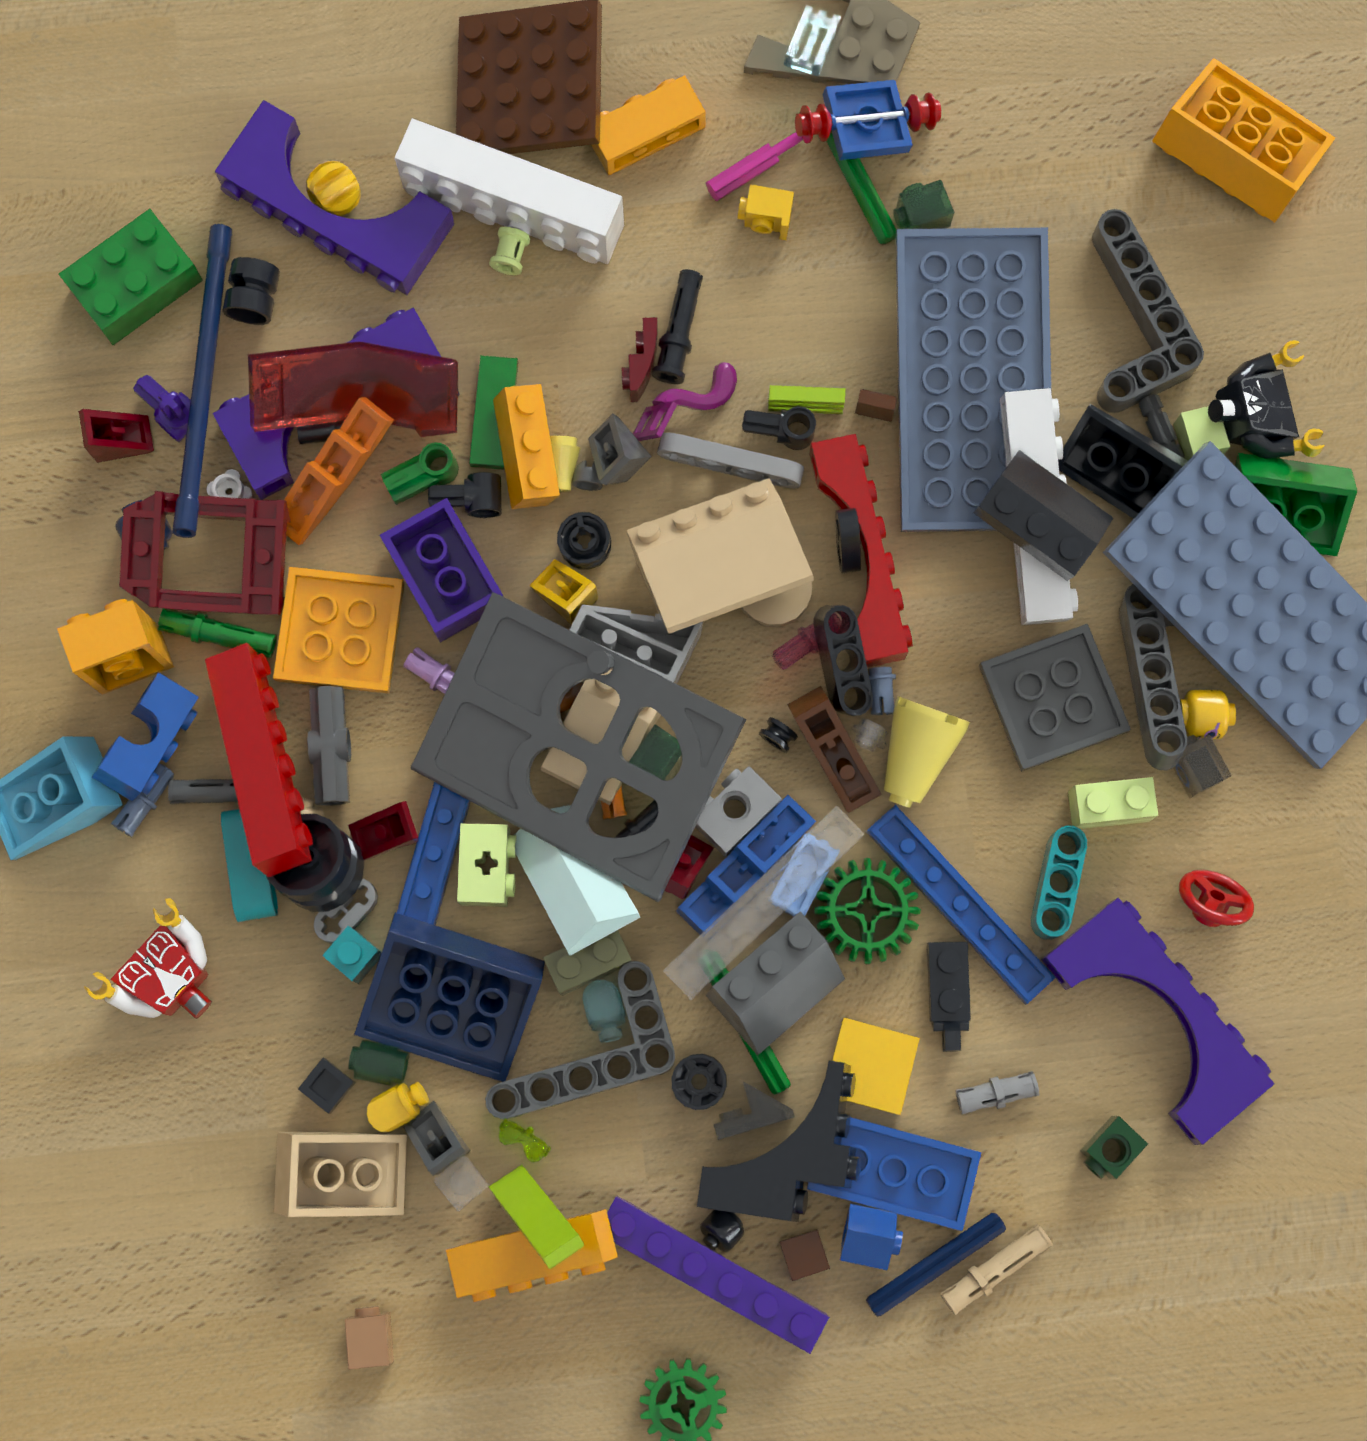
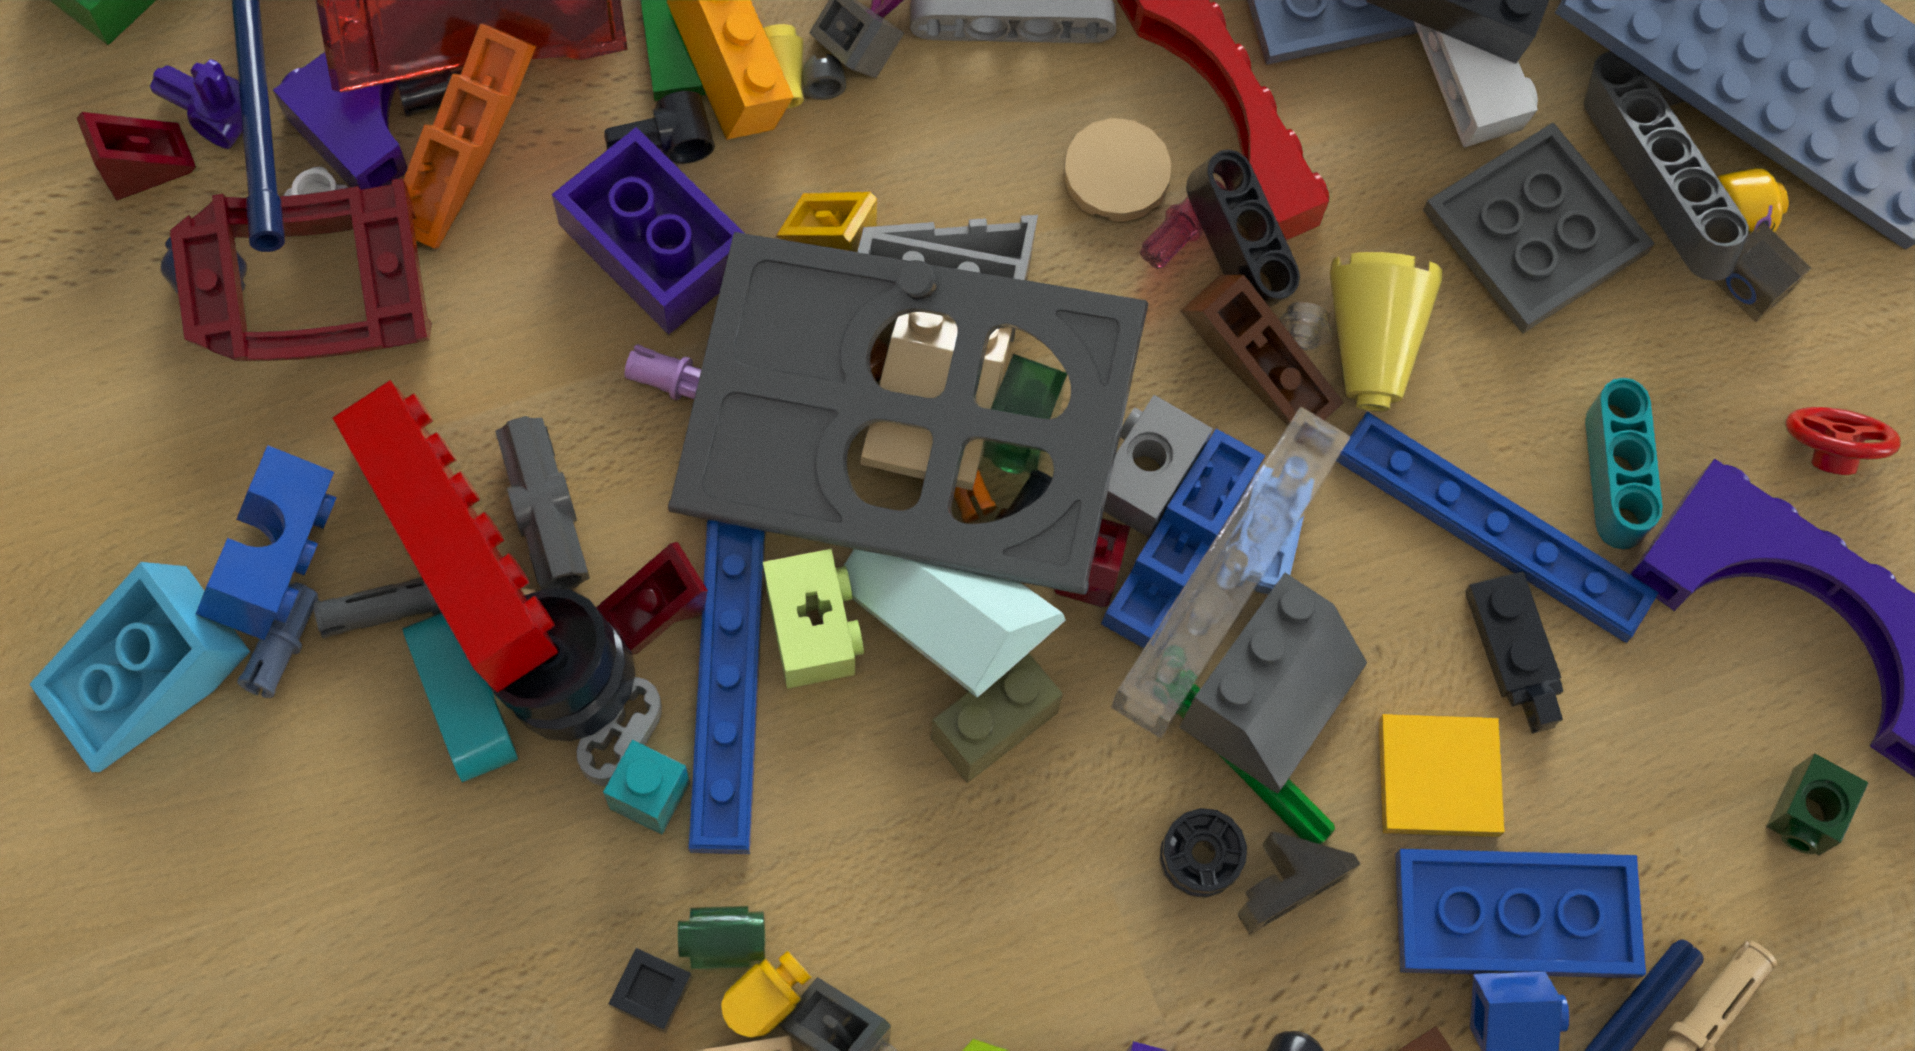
camera: 20 degrees left, 10 degrees down
light orange brick [57,599,174,695] -> none
torso [84,898,212,1019] -> none
green pin [158,609,277,658] -> none
light orange plate [273,567,405,694] -> none
dark blue slope [354,913,545,1082] -> none
green piece [380,442,459,505] -> none
dark grey beam [485,961,675,1119] -> none
clear neon green piece [499,1119,551,1162] -> none
black wheel [557,512,611,569] -> none
clear light blue arm [582,980,626,1043] -> none
tan slope [626,478,814,634] -> none
black arch [697,1061,861,1222] -> none
black bush [759,717,798,753] -> none
green gear [814,858,921,965] -> none
black beam [835,508,861,573] -> none
sand blue pin [869,667,896,715] -> none
light grey pin [956,1071,1039,1115] -> none
yellowish green brick [1068,777,1158,829] -> none

